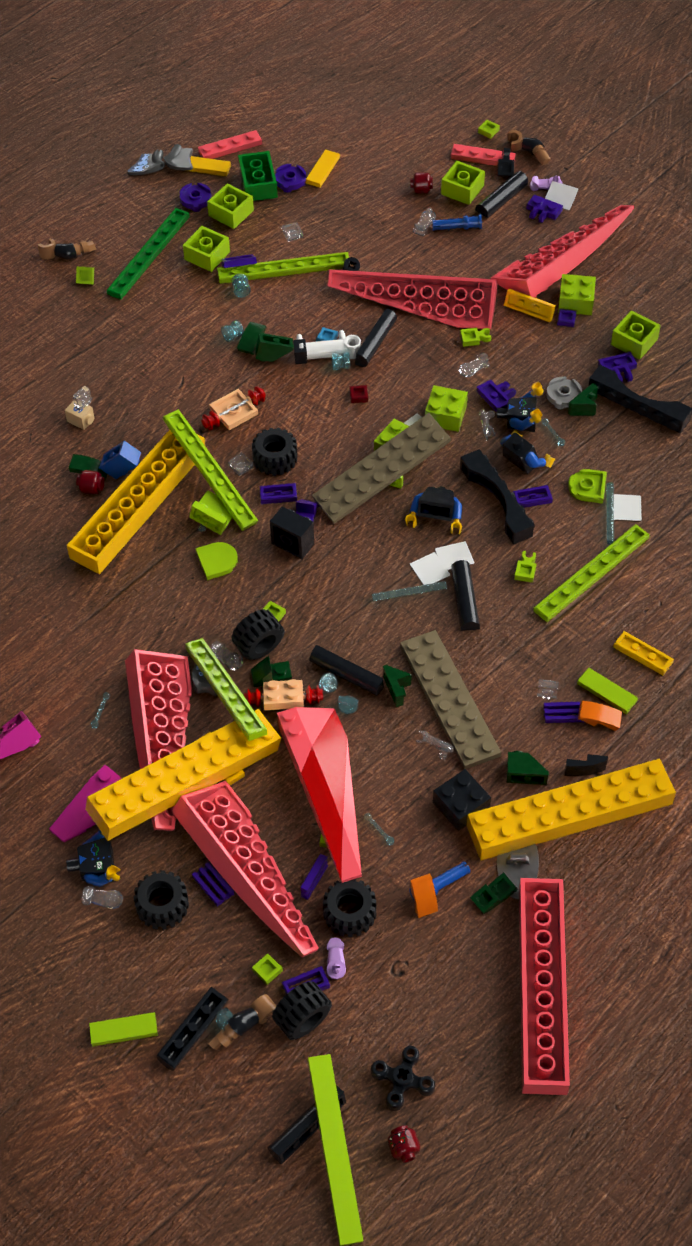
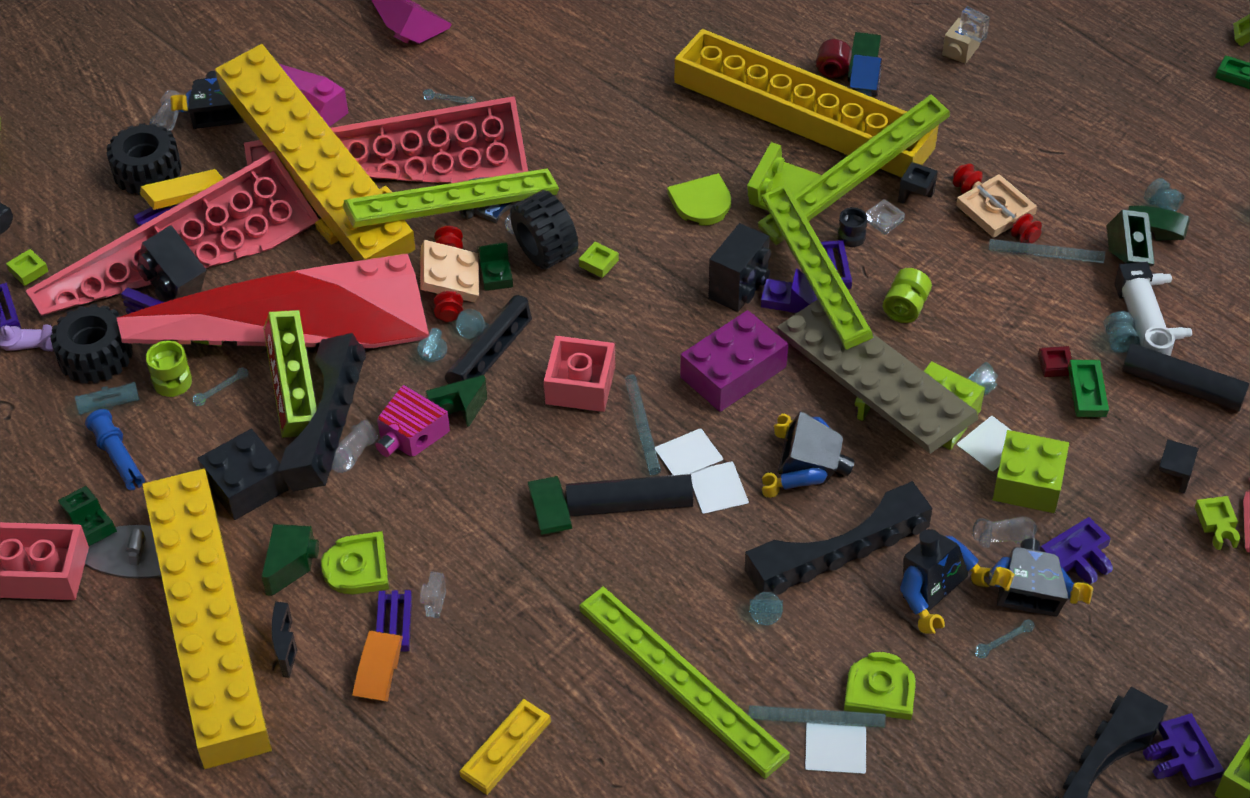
camera: 90 degrees right, 5 degrees down
black tyre [252,428,297,476] -> none
dark azure tile [316,327,338,342] -> none
dark tan plate [400,630,501,769] -> none
orange slope [410,873,438,918] -> none
clear piece [459,353,490,377] -> none
dark purple tile [513,485,553,508] -> none
lime plate [514,551,537,583] -> none
light grey plate [546,377,582,409] -> none
dark green slope [568,383,598,416] -> none
lime tile [577,668,638,715] -> none
none -> clear light blue pin [75,382,140,415]
none -> black brick [137,225,207,302]
none -> yellow tile [140,169,224,210]
none -> lime wheel [146,340,192,397]
none -> lime brick [263,310,317,438]
none -> black arch [278,333,366,492]
none -> lime tile [321,531,389,594]
none -> dark pink torso [375,385,450,457]
none -> dark green slope [527,476,572,535]
none -> coral brick [544,336,615,412]
none -> magenta brick [680,310,788,412]
none -> clear light blue plate [750,592,783,625]
none -> lime tile [761,184,874,350]
none -> black wheel [838,207,868,247]
none -> lime wheel [882,268,932,323]
none -> black panel [898,162,938,204]
none -> clear light blue plate [968,362,998,396]
none -> clear light blue bar [988,239,1105,263]
none -> green plate [1068,360,1109,417]
none -> black panel [1159,439,1199,494]

